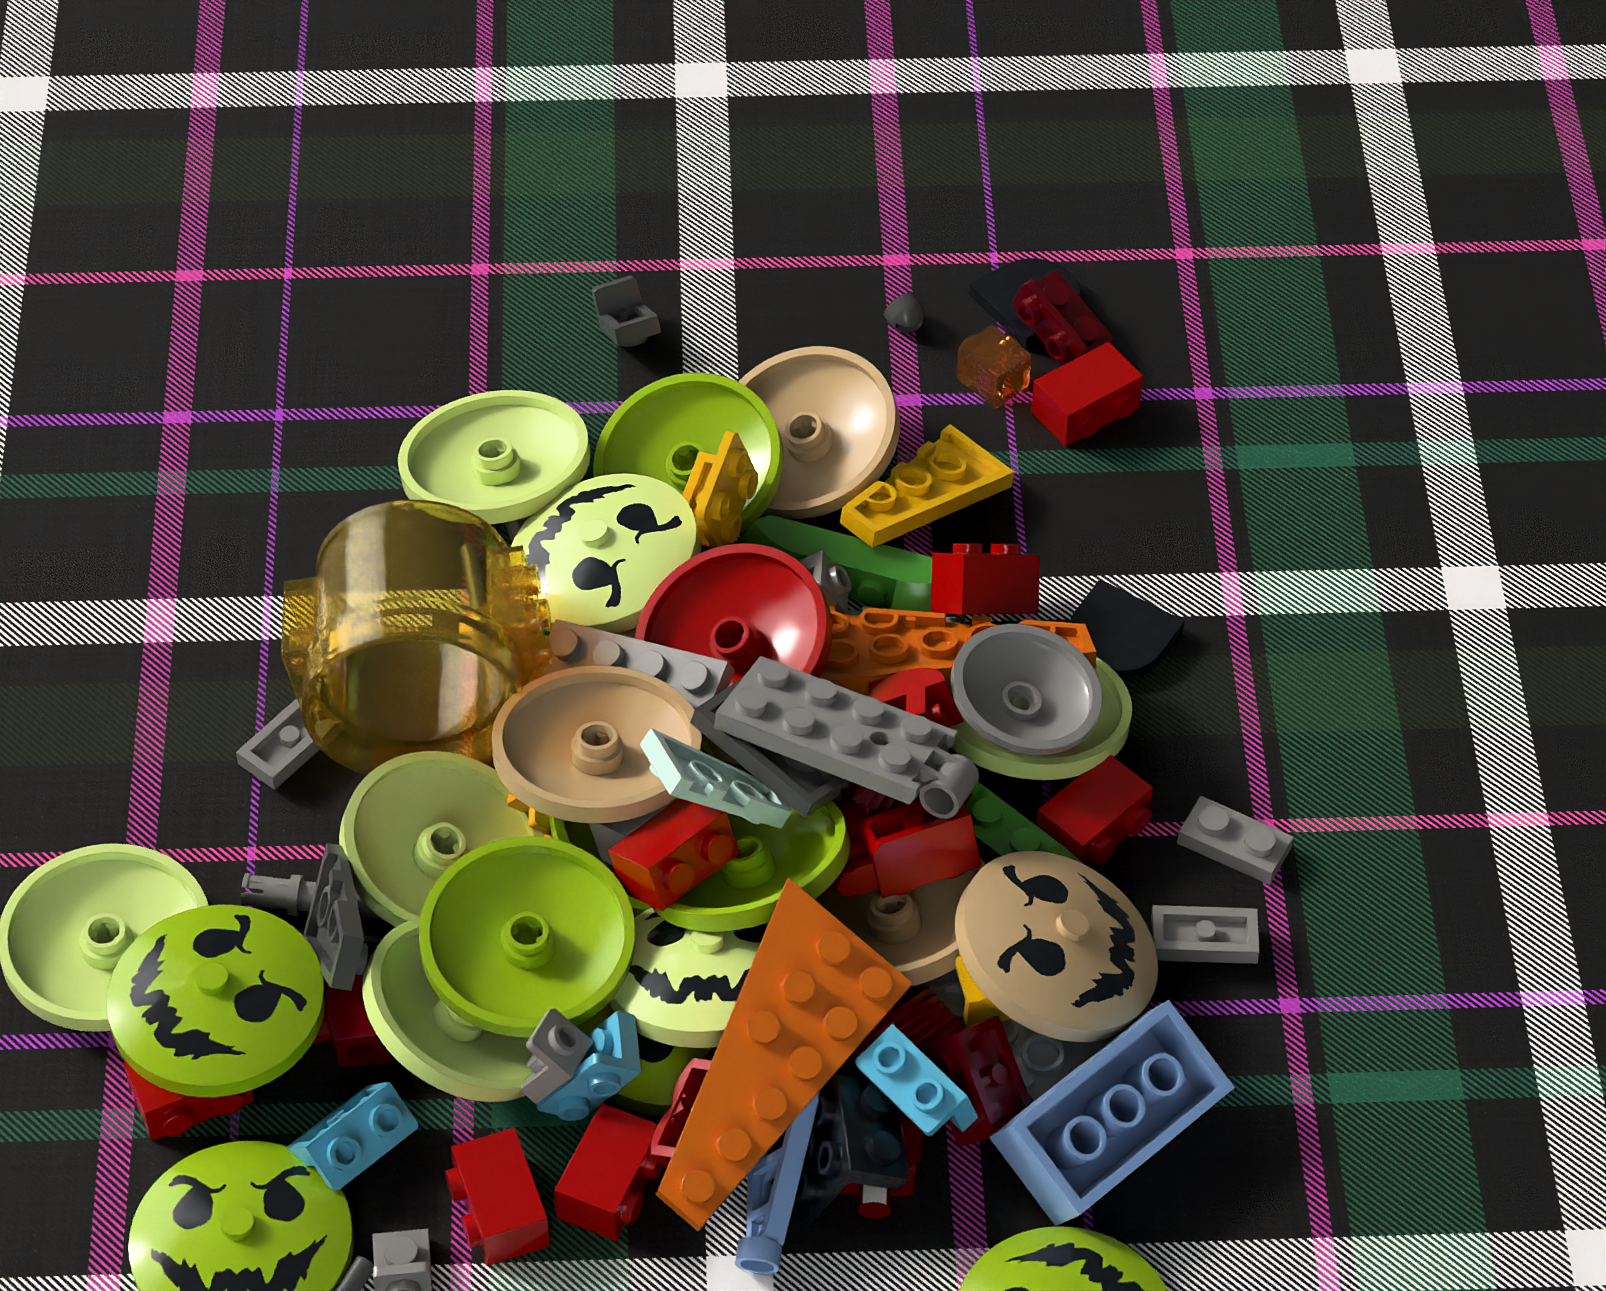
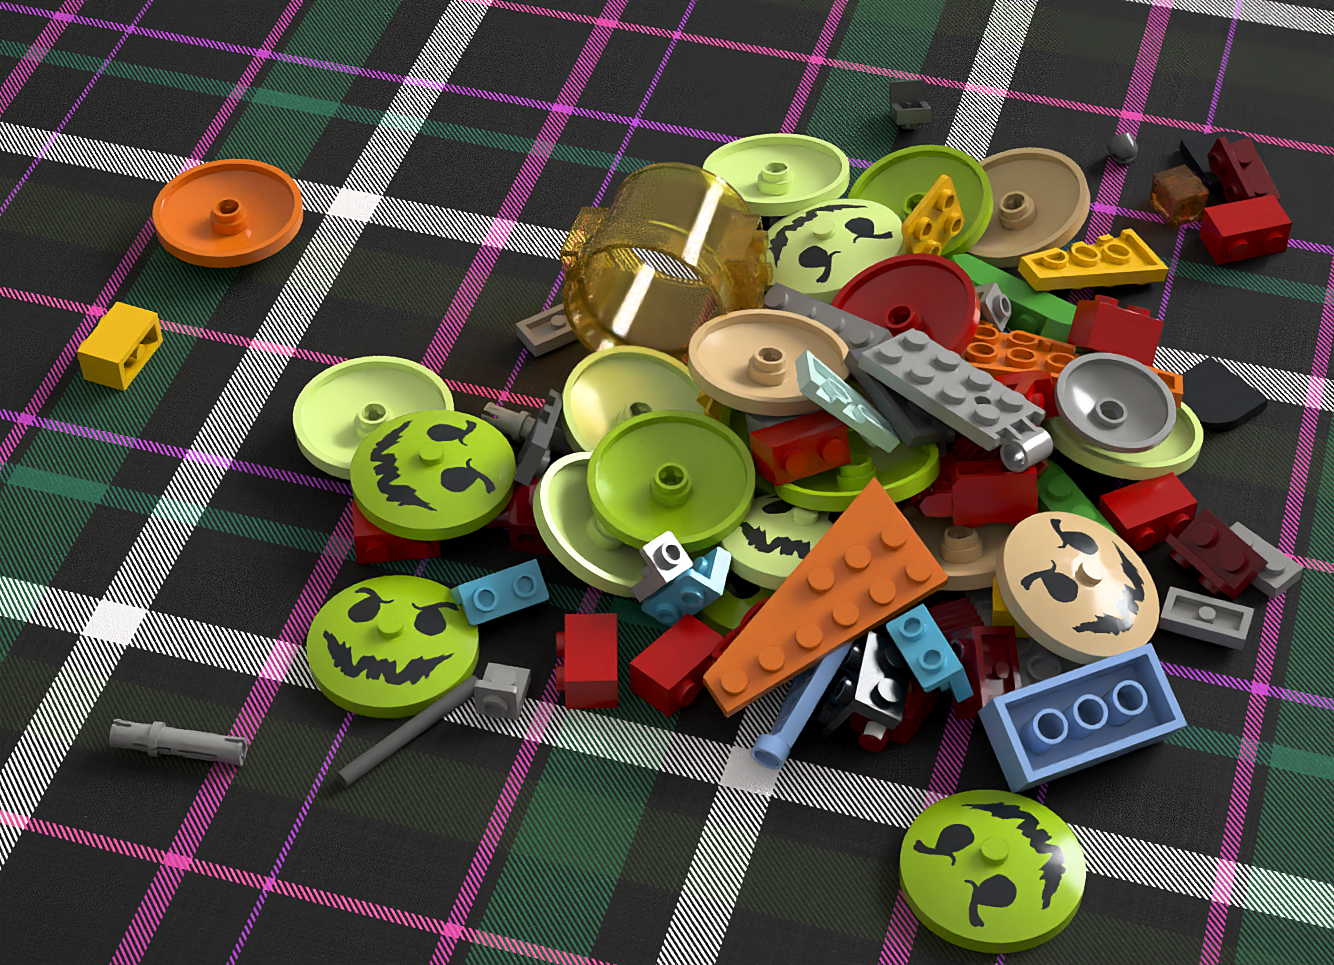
camera: 20 degrees right, 5 degrees down
none -> dark red bracket [1164,507,1269,600]

